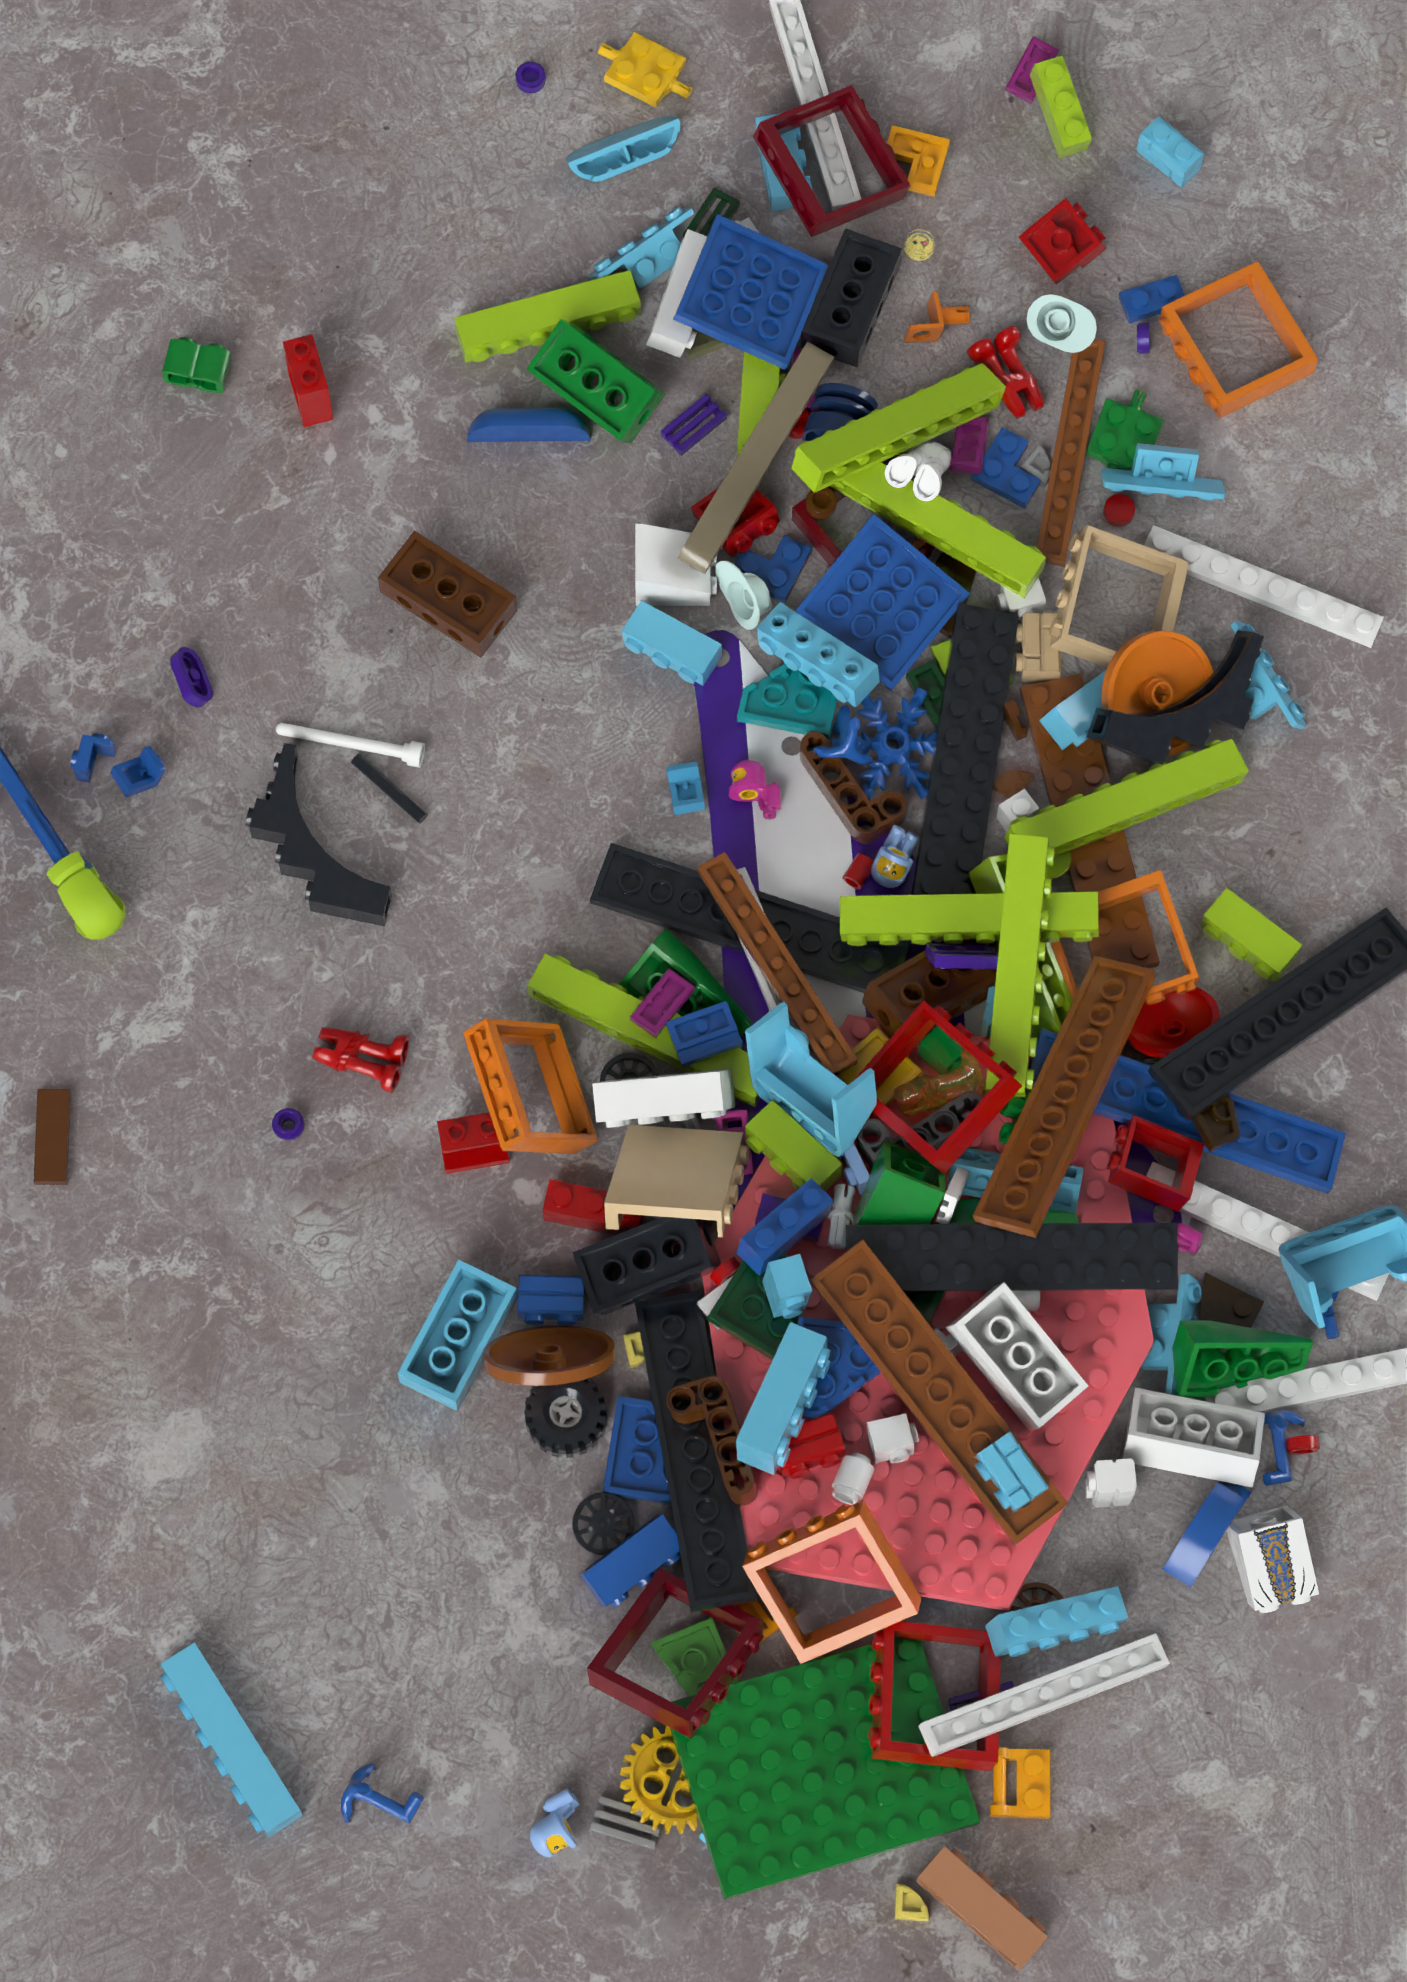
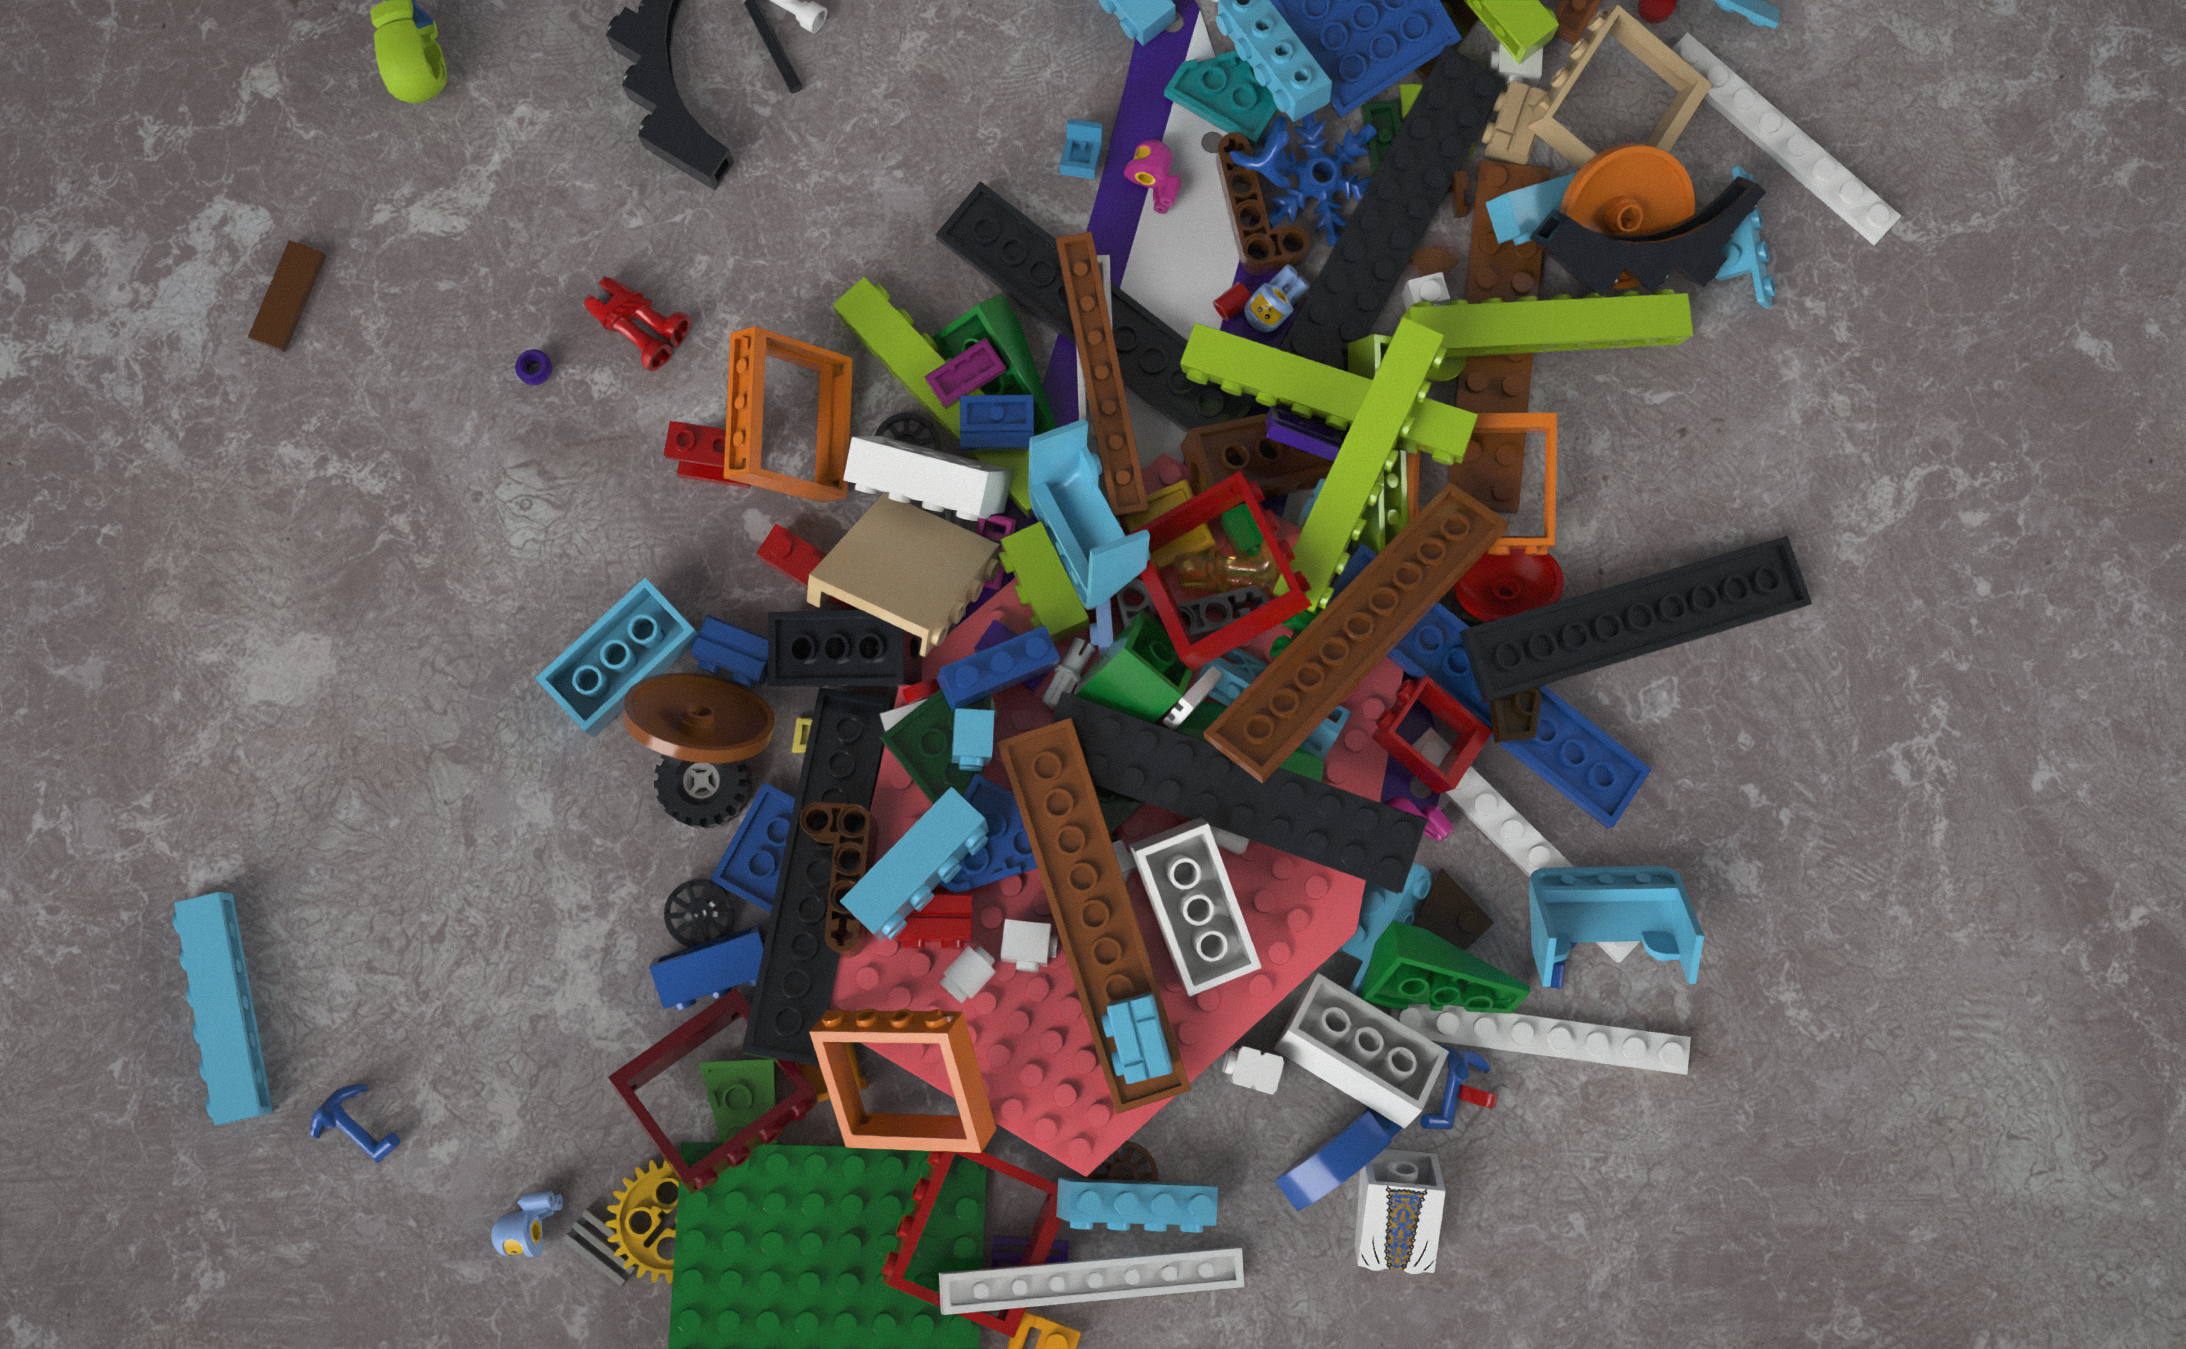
camera: 20 degrees right, 10 degrees up
lime brick [1200,887,1302,982] -> none

